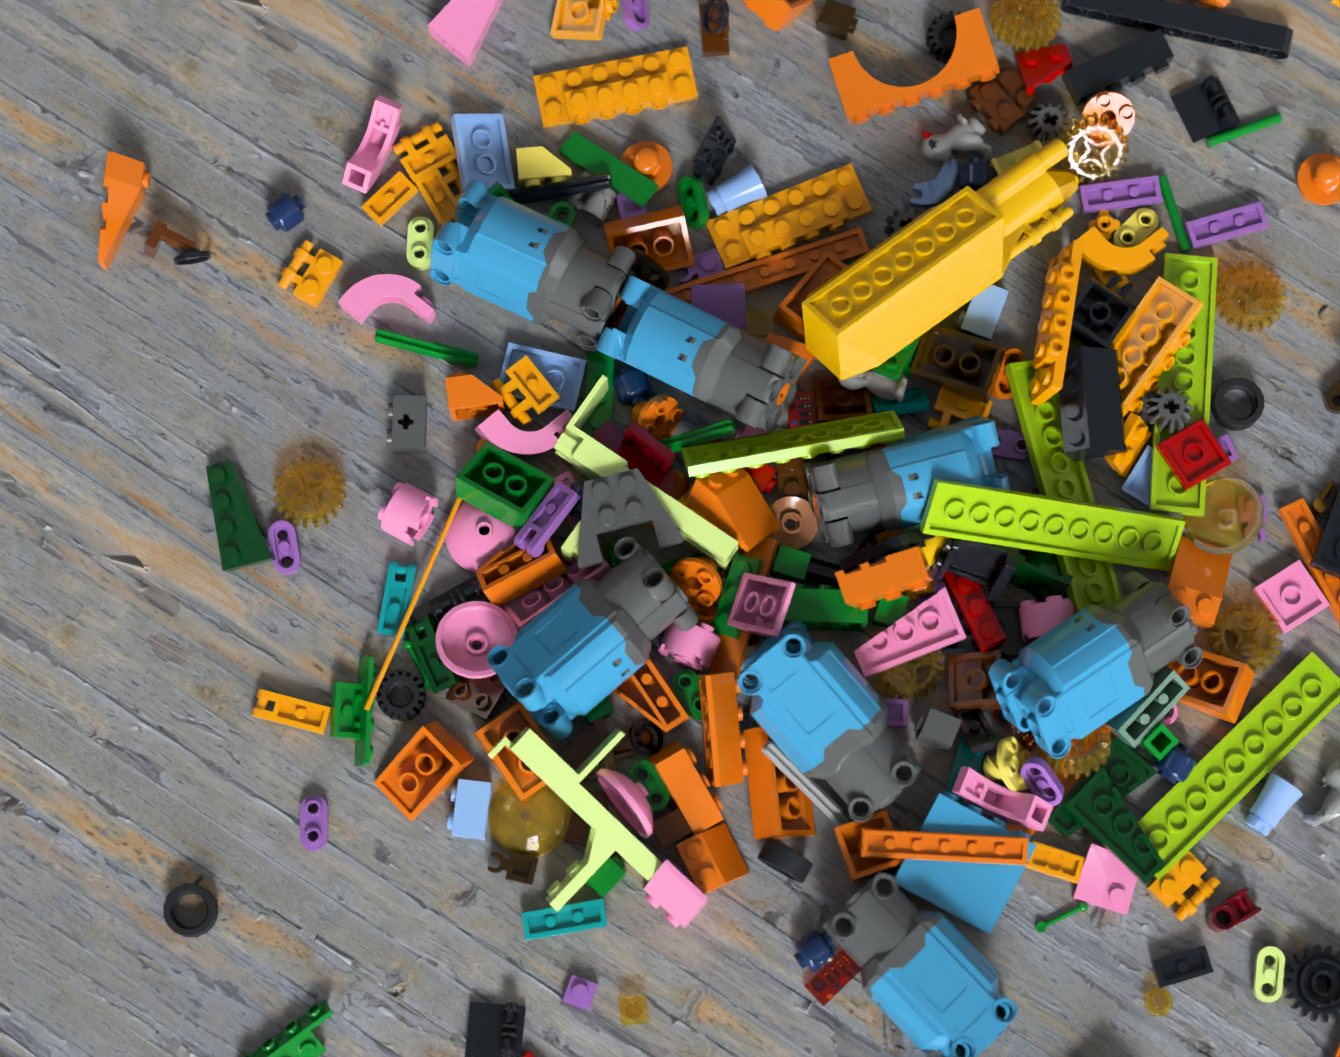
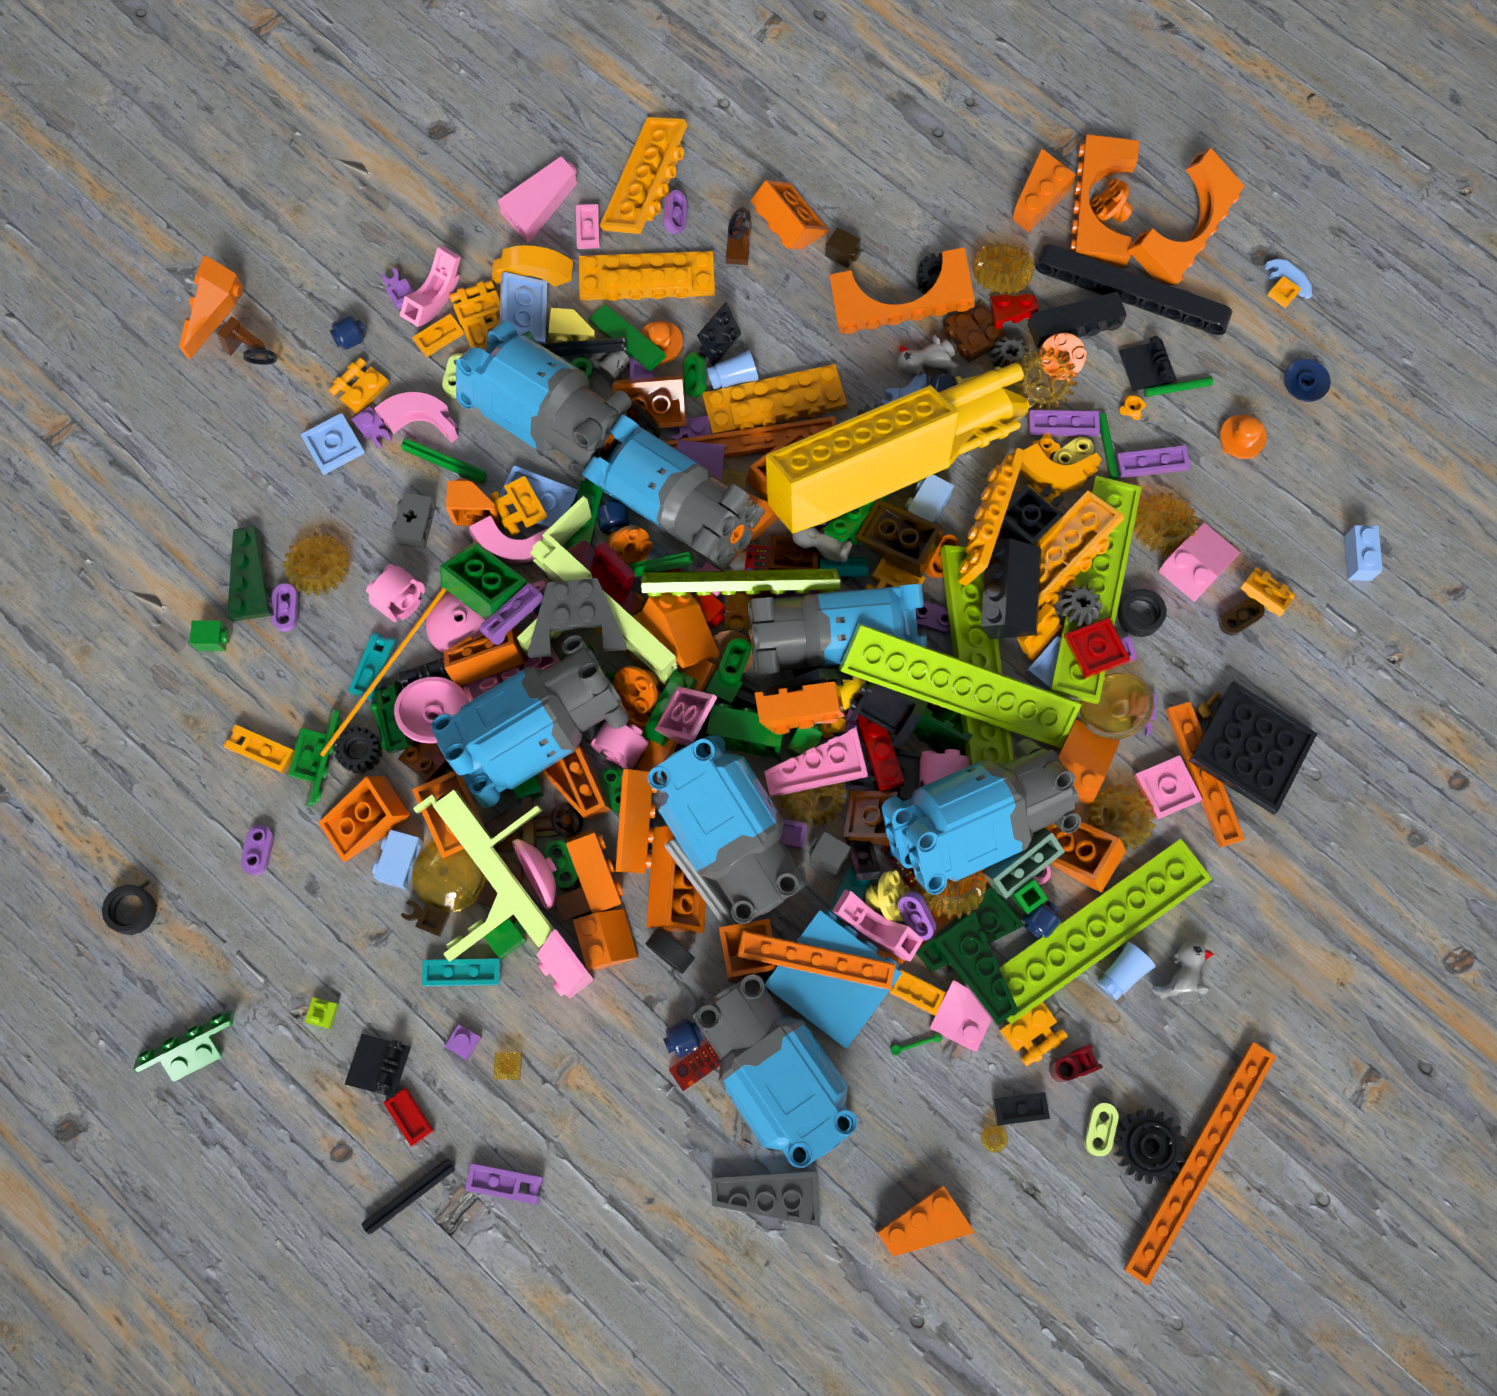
camera: 10 degrees right, 5 degrees down
none -> green brick [189,620,230,651]
none -> light blue plate [300,413,365,475]
none -> lime tile [304,997,339,1029]
none -> medium lavender plate [351,406,391,449]
none -> medium lavender plate [381,268,414,310]
none -> light orange arch [492,245,573,287]
none -> bright pink plate [576,204,600,249]
none -> green plate [718,638,751,683]
none -> light orange plate [1119,395,1146,420]
none -> bright pink slope [1158,522,1241,602]

